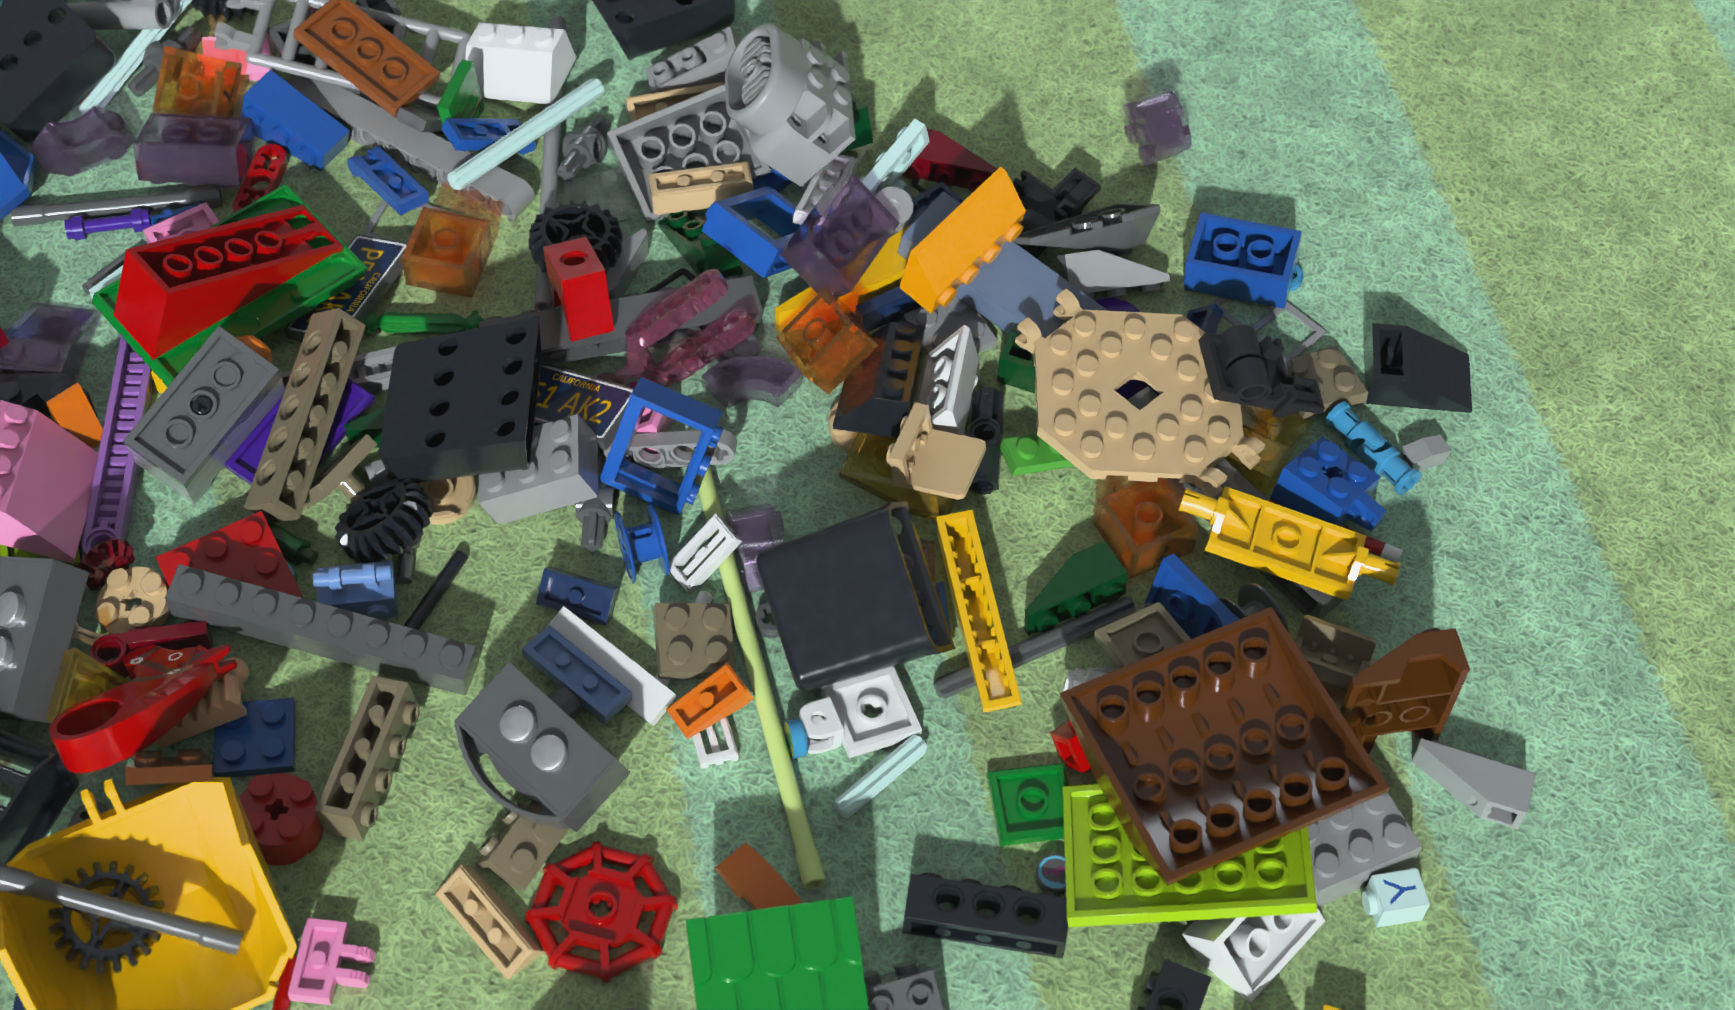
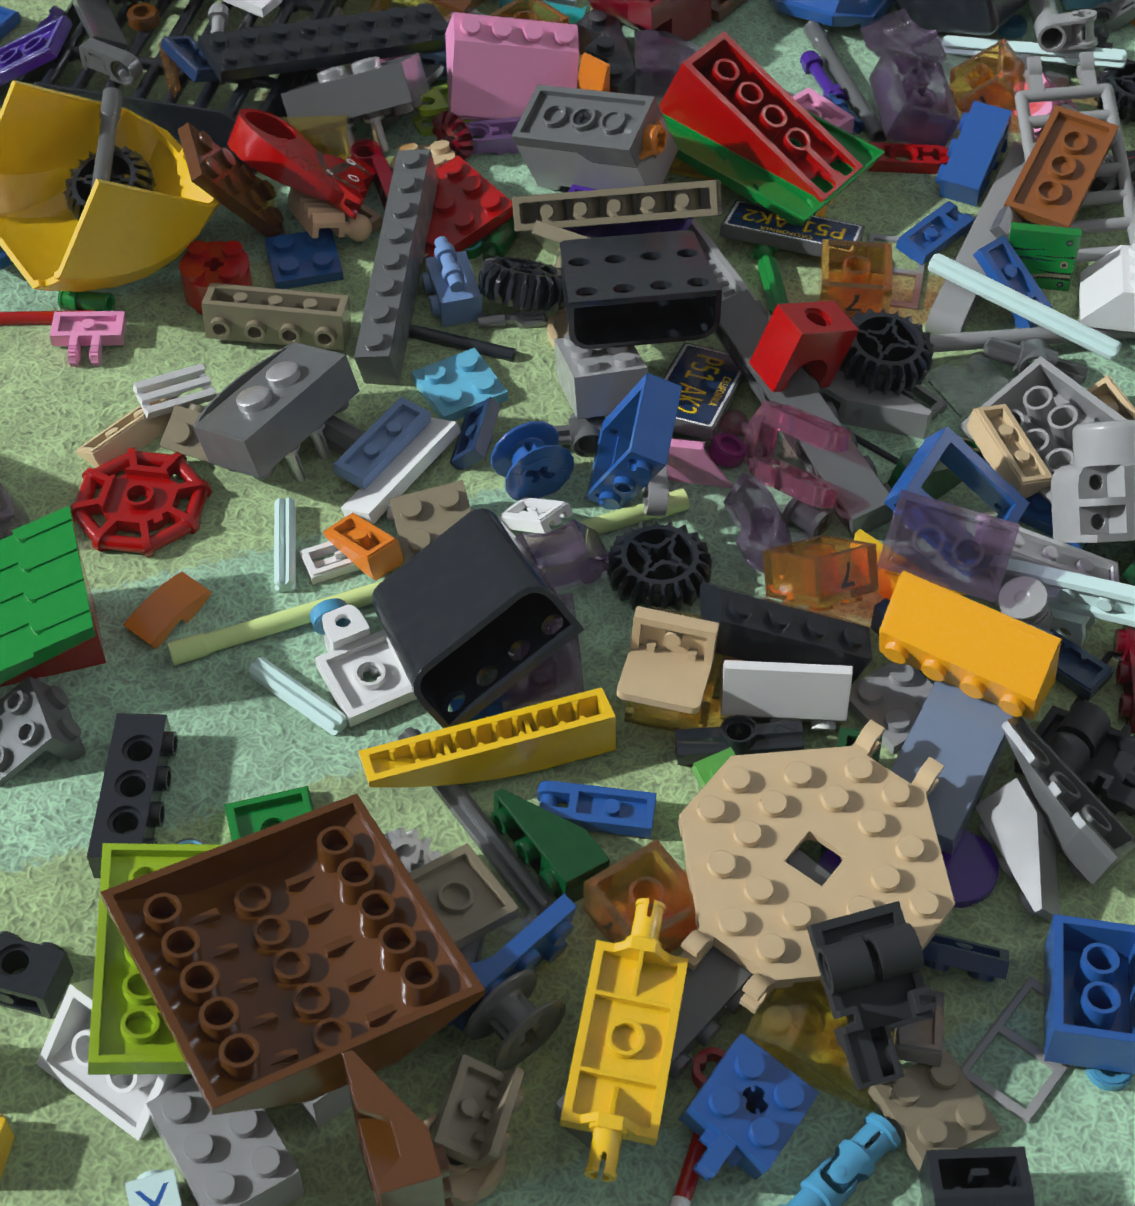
camera: 85 degrees right, 5 degrees down
none -> white tile [133,363,217,420]
none -> light aqua axle [274,497,296,593]
none -> medium azure plate [411,348,508,421]
none -> blue plate [537,781,657,838]
none -> black gear [607,519,712,613]

